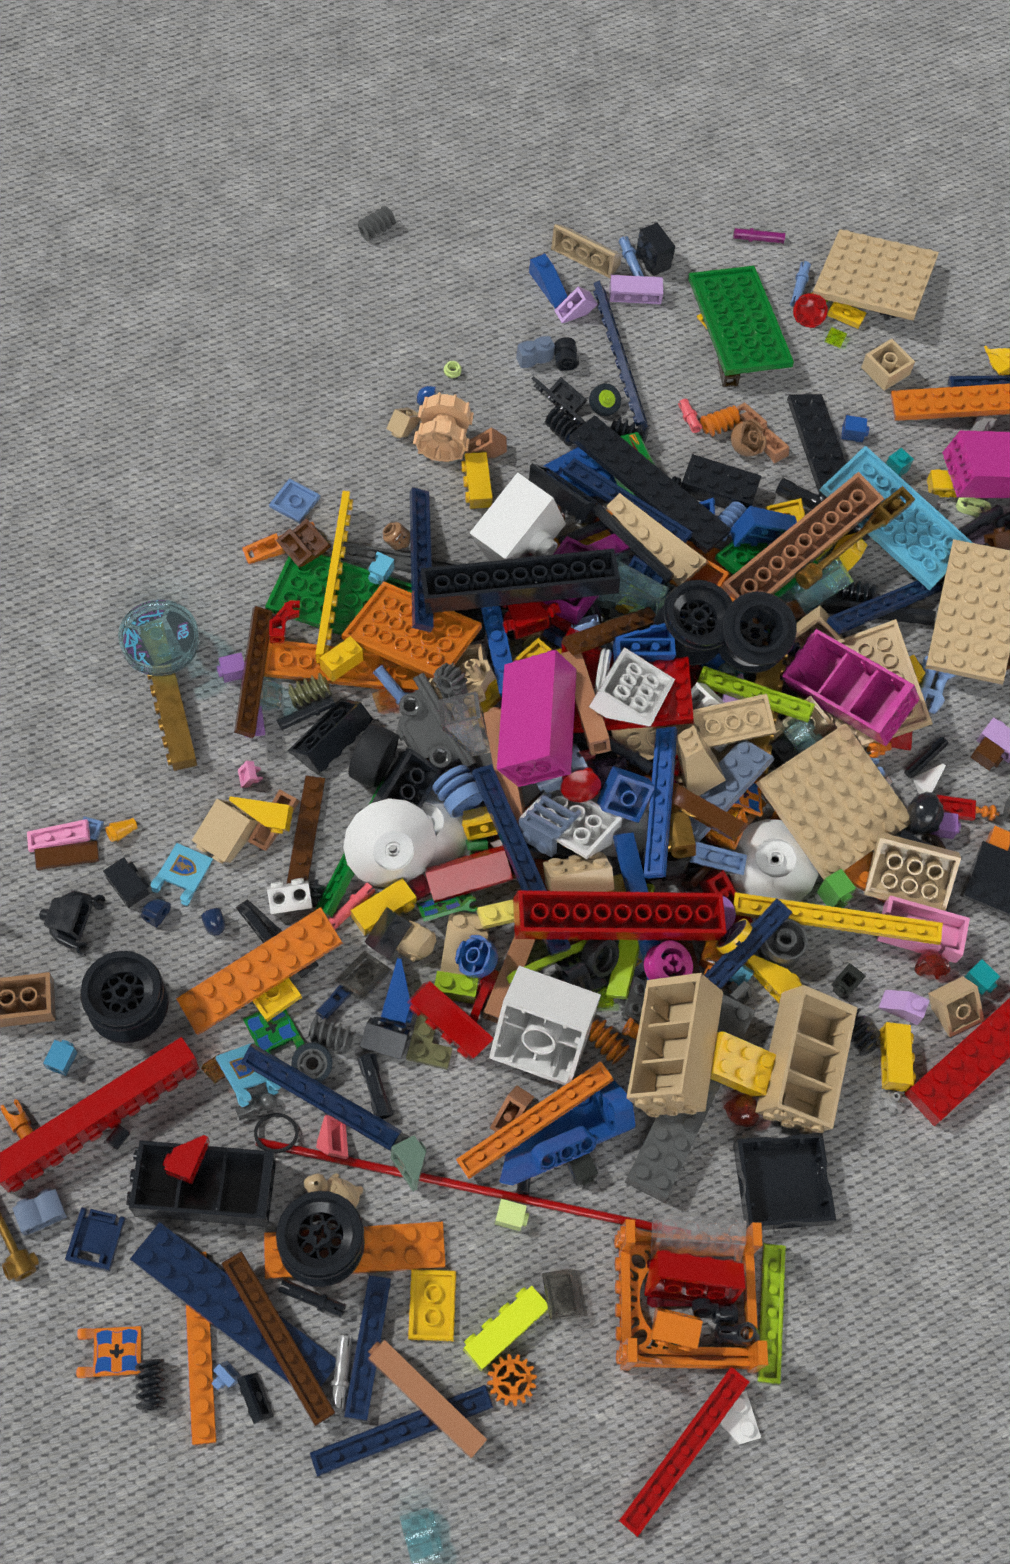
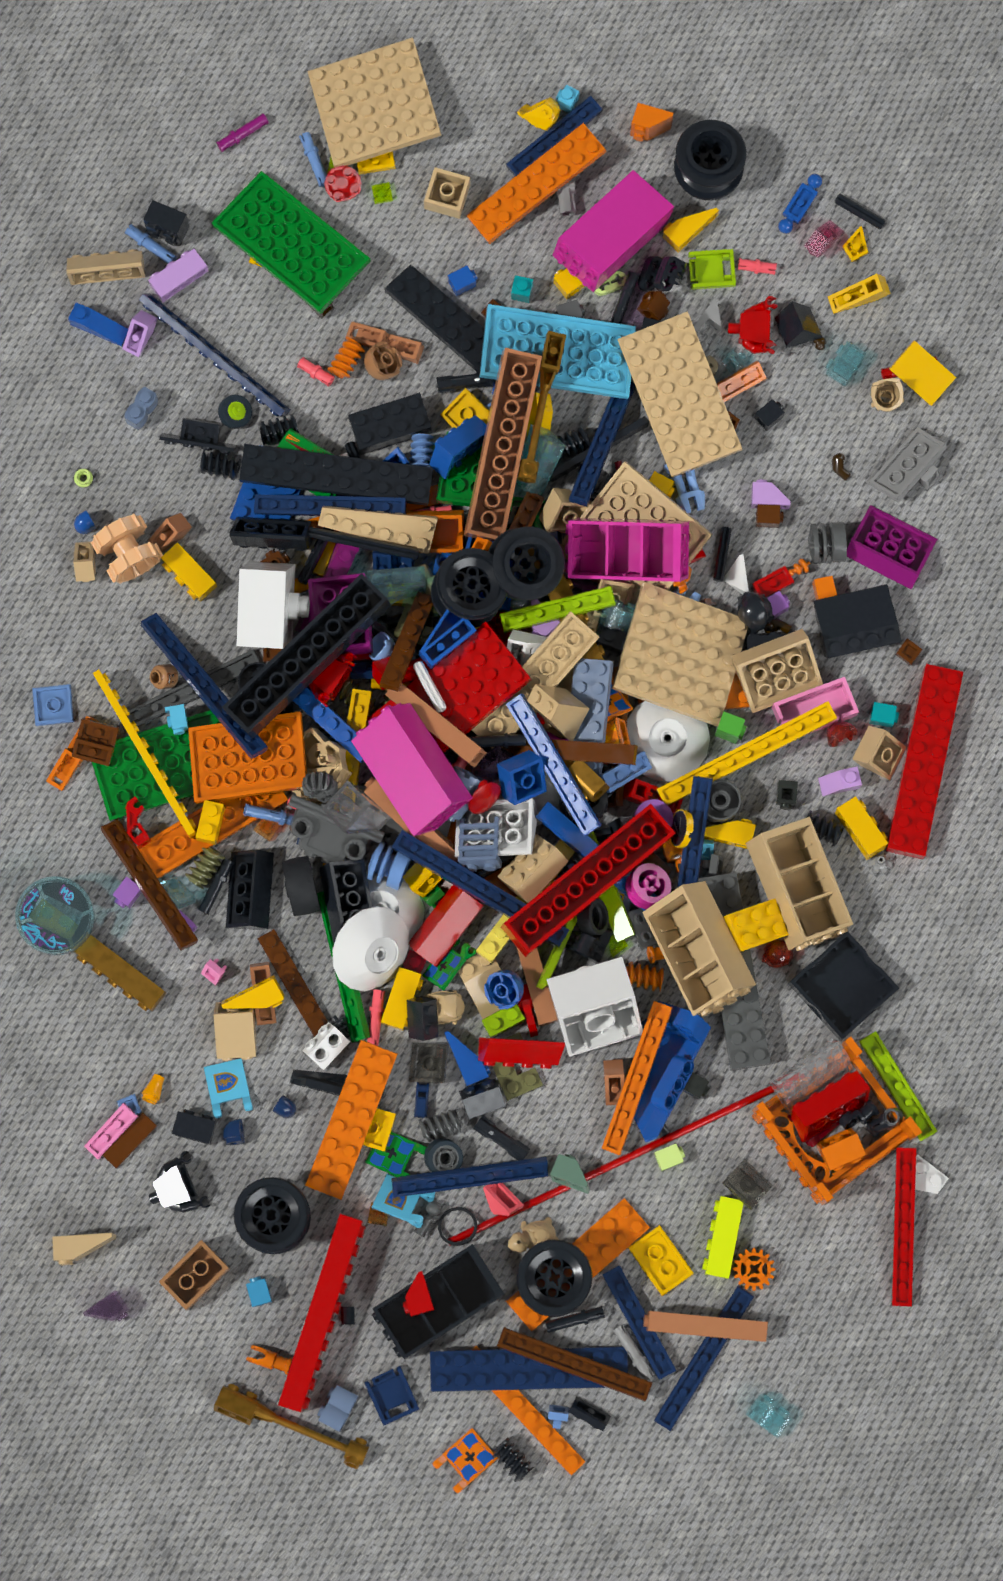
camera: 30 degrees left, 15 degrees up
black wheel [554,337,579,371] -> none
white slope [589,647,675,726] -> none

